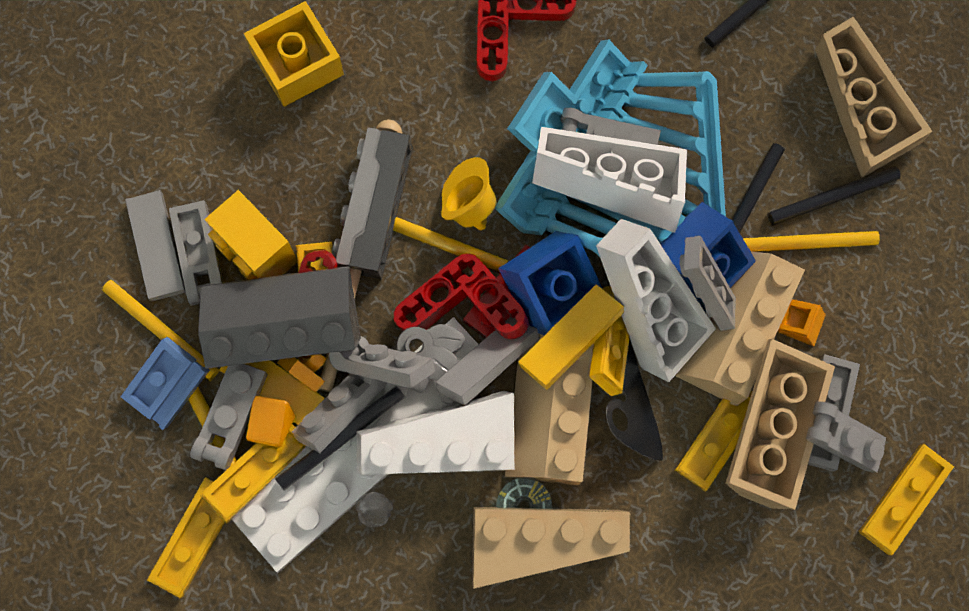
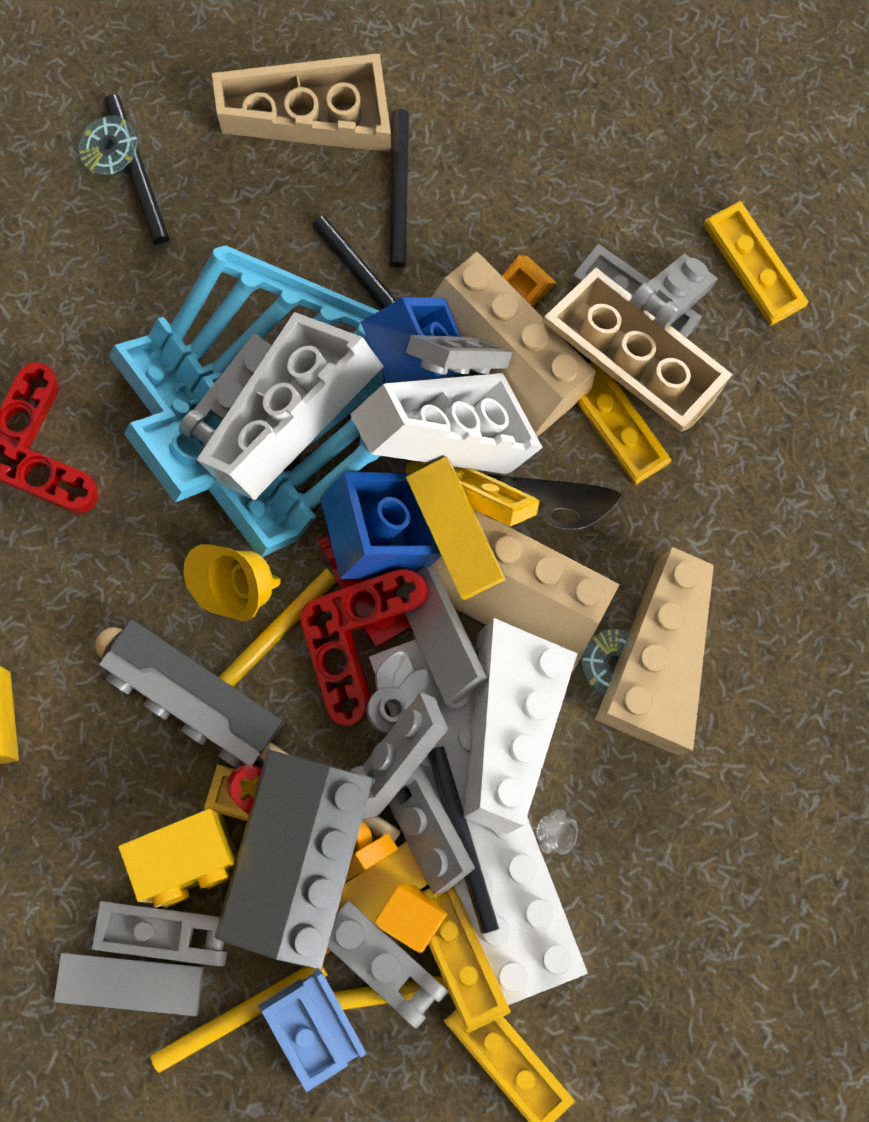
camera: 65 degrees left, 0 degrees up
yellow bar [743,231,880,252] -> none

